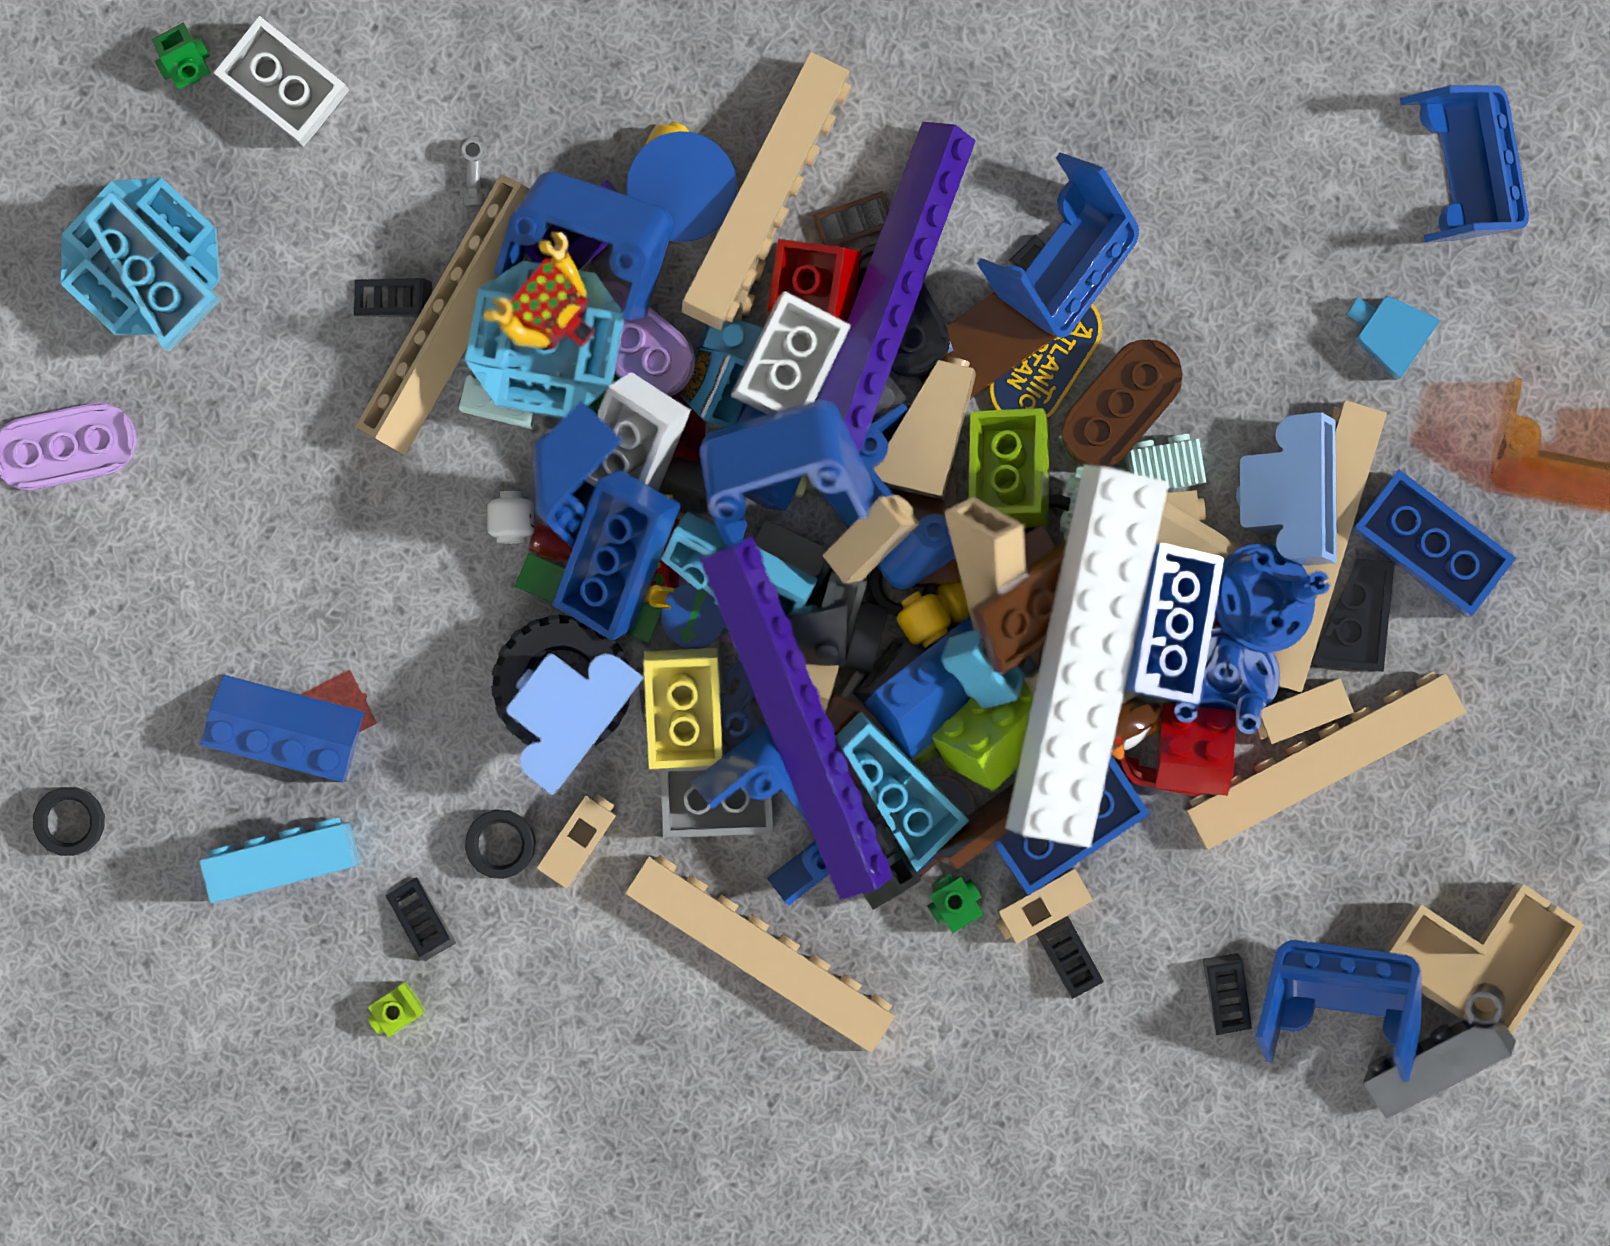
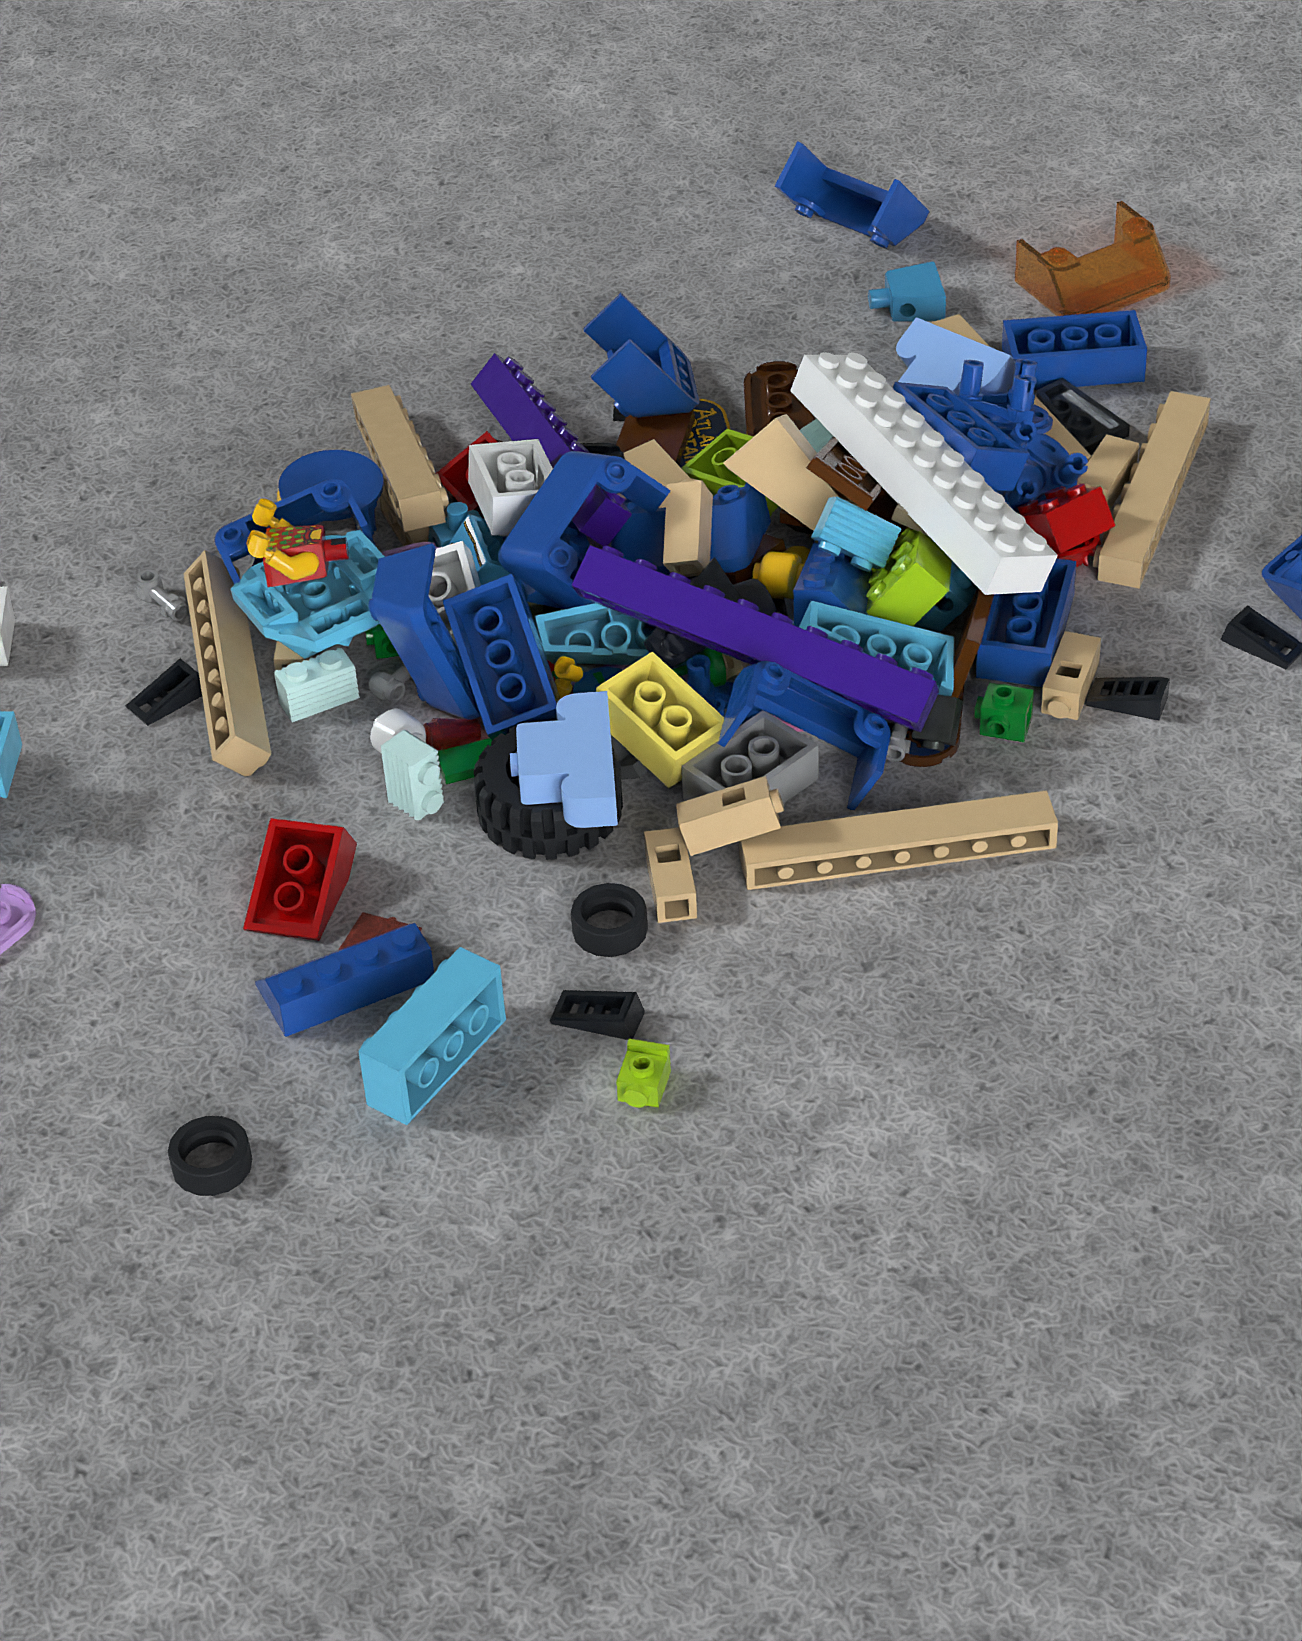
camera: 40 degrees left, 45 degrees down
none -> red slope [243,818,357,941]
none -> light aqua brick [381,730,445,820]
none -> tan brick [676,776,785,856]

